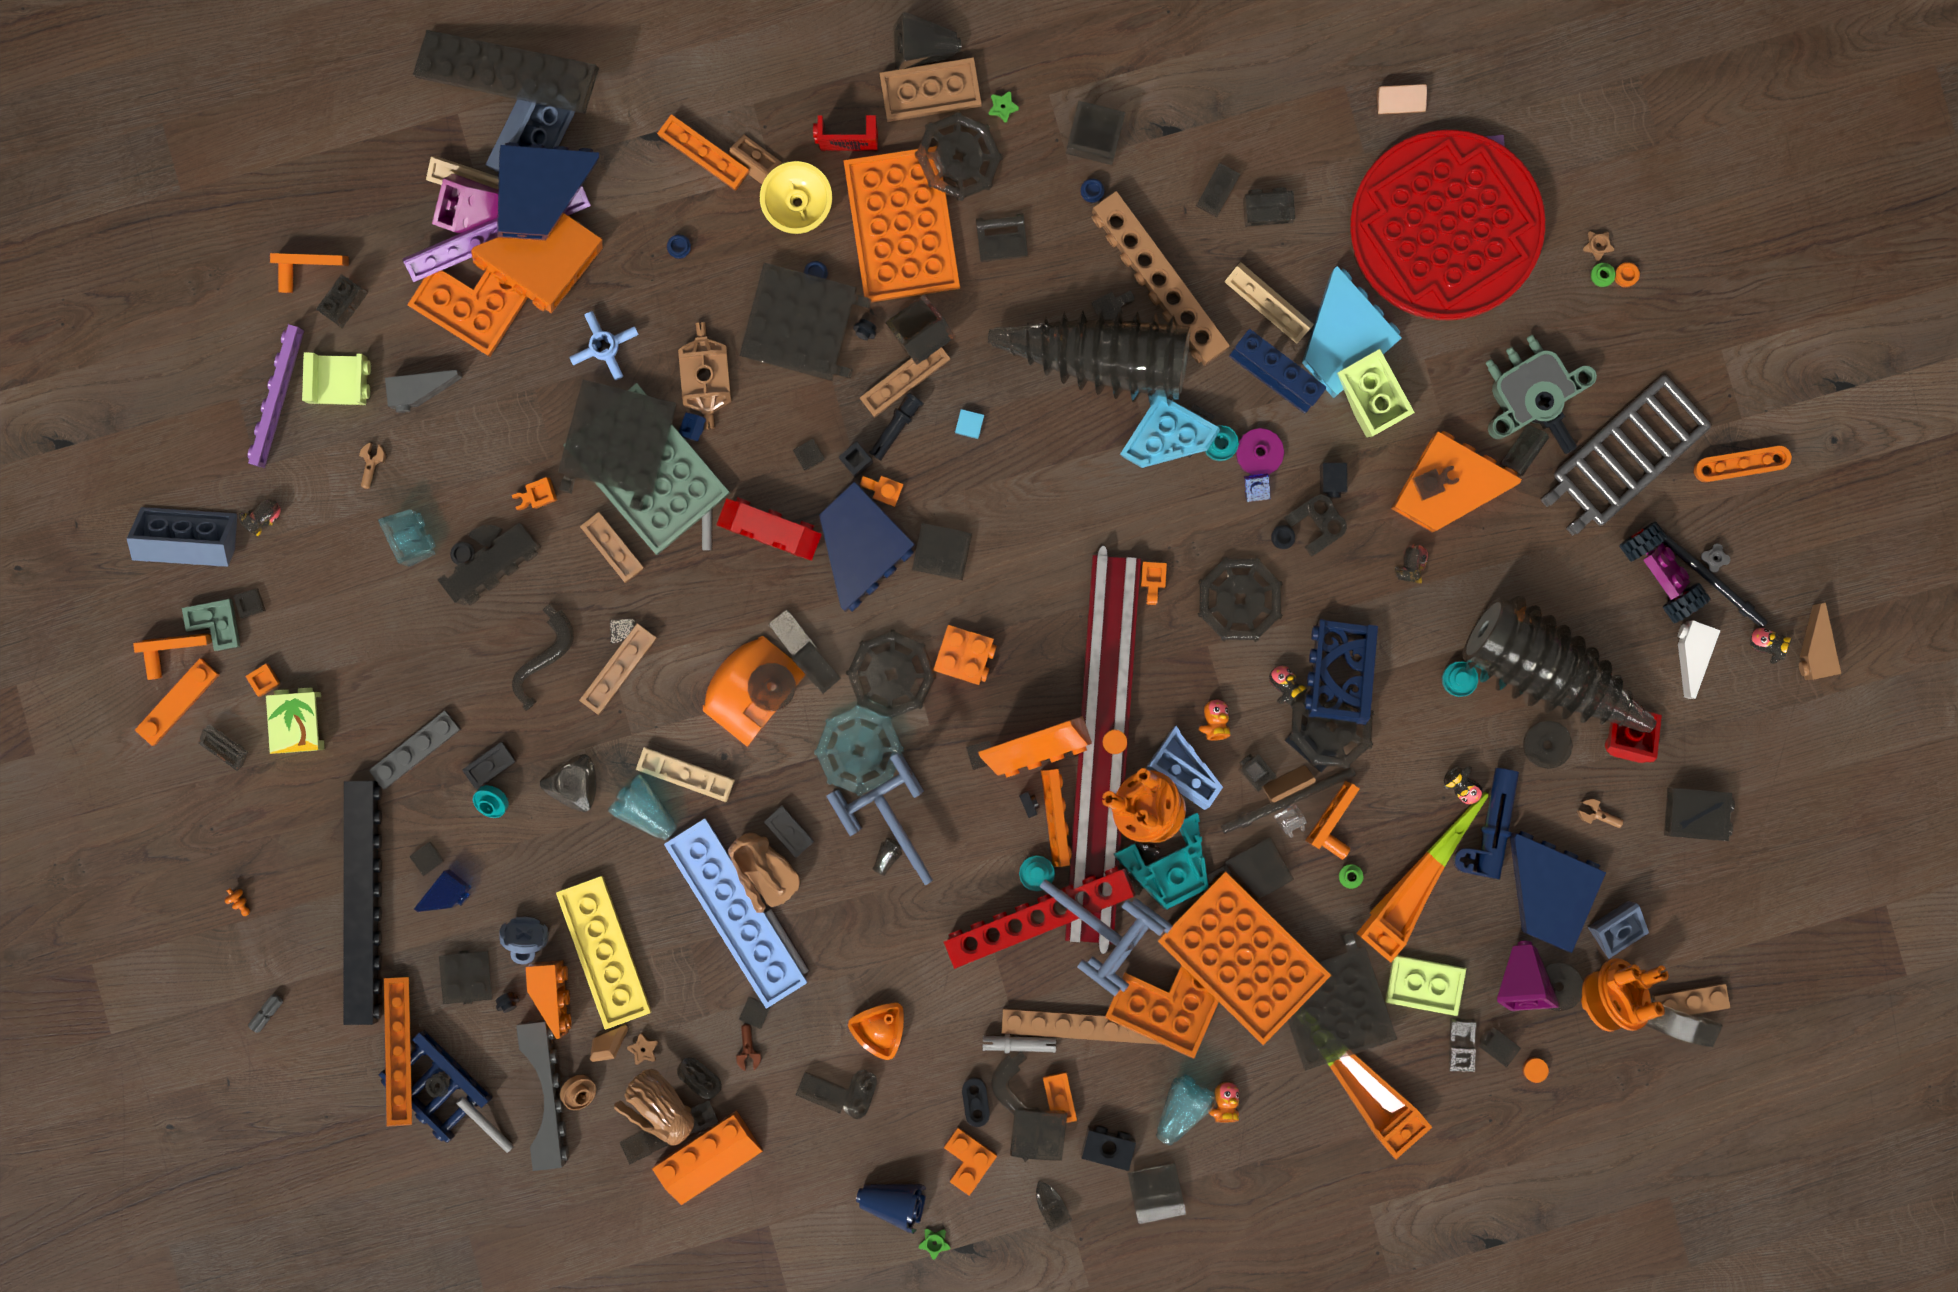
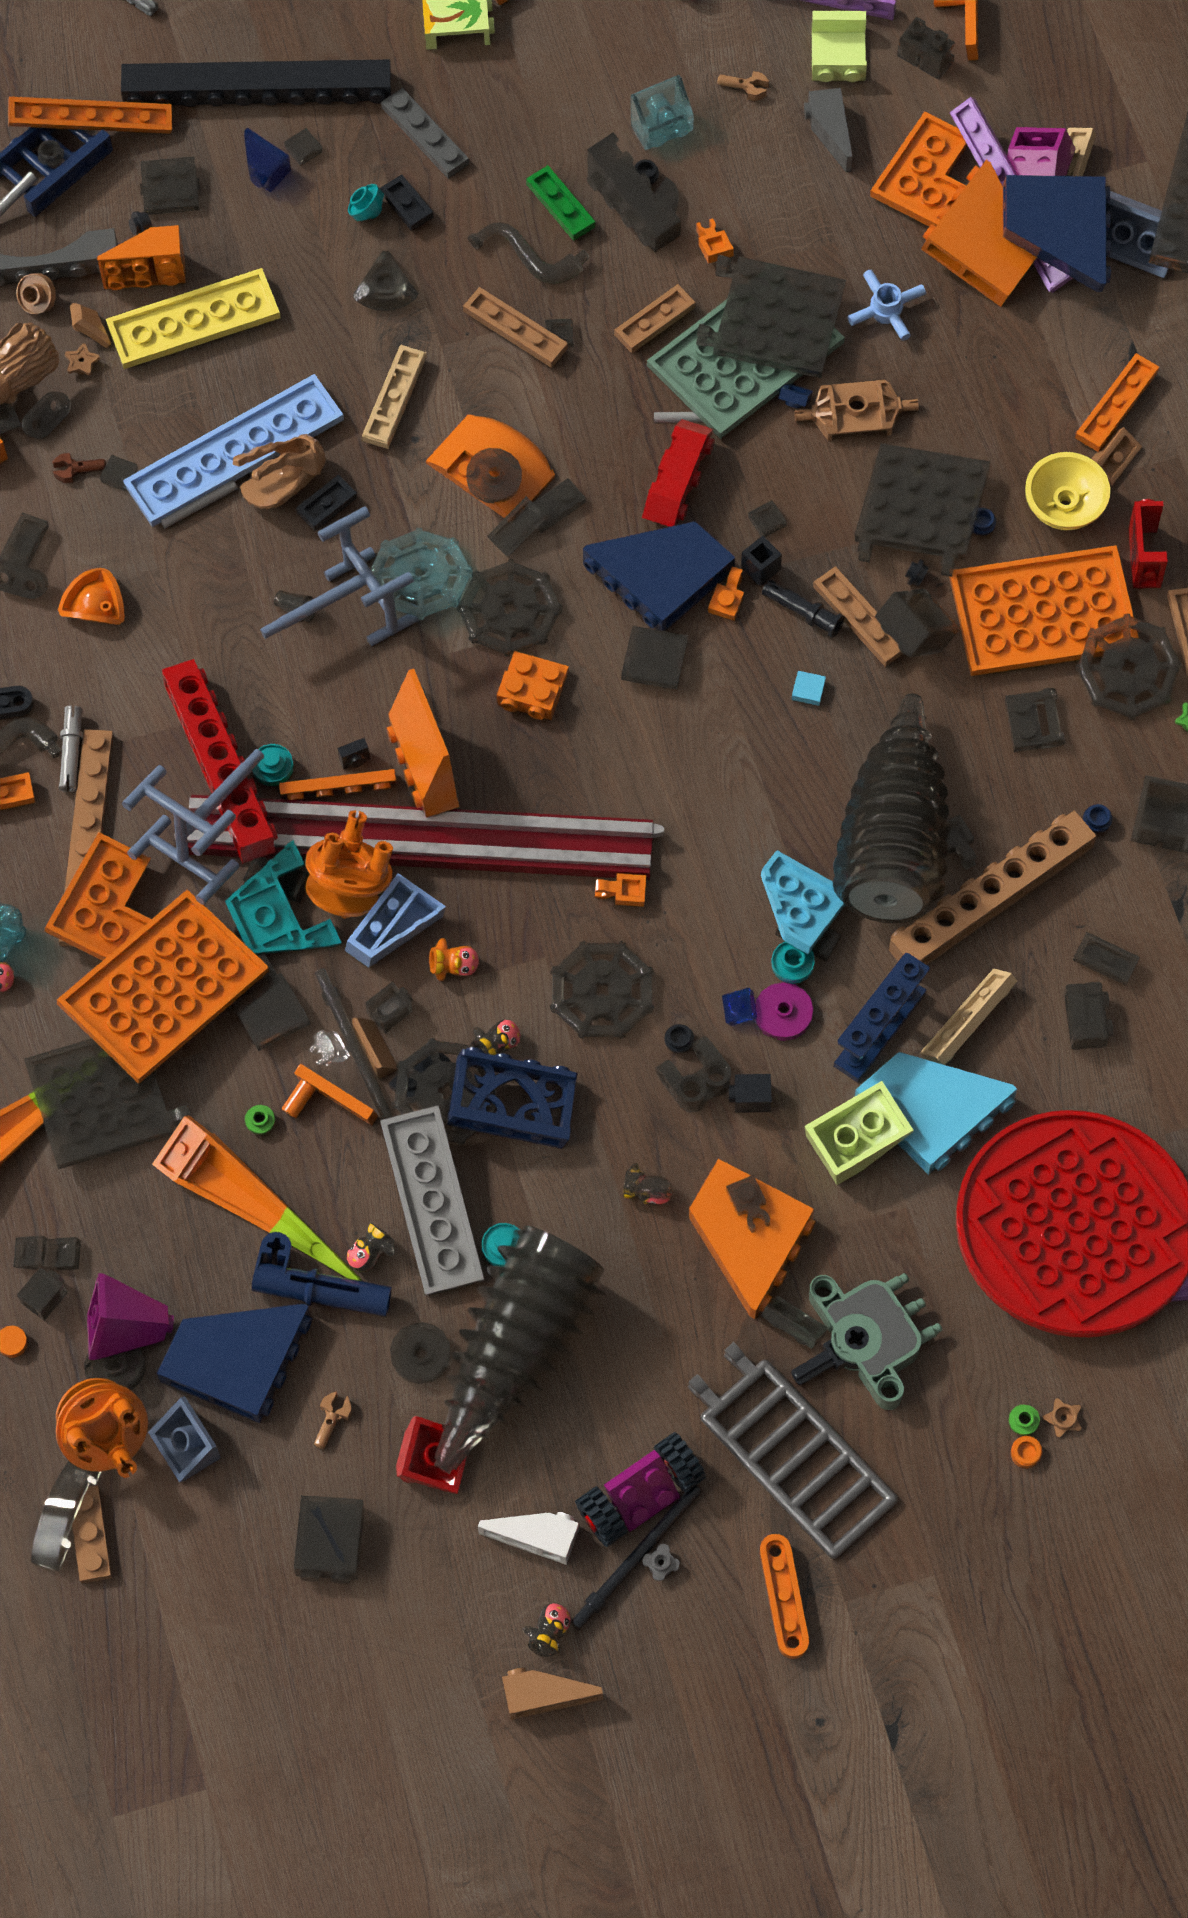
camera: 90 degrees right, 20 degrees down
sand blue tile [499,917,549,964] -> none
clear light blue cone [607,774,677,841] -> none
dark blue plate [667,234,691,259] -> none
orange tile [1102,730,1127,754] -> none
yellowish green tile [1385,955,1466,1016] -> none
none -> light grey plate [380,1105,484,1296]
none -> green plate [526,165,595,241]

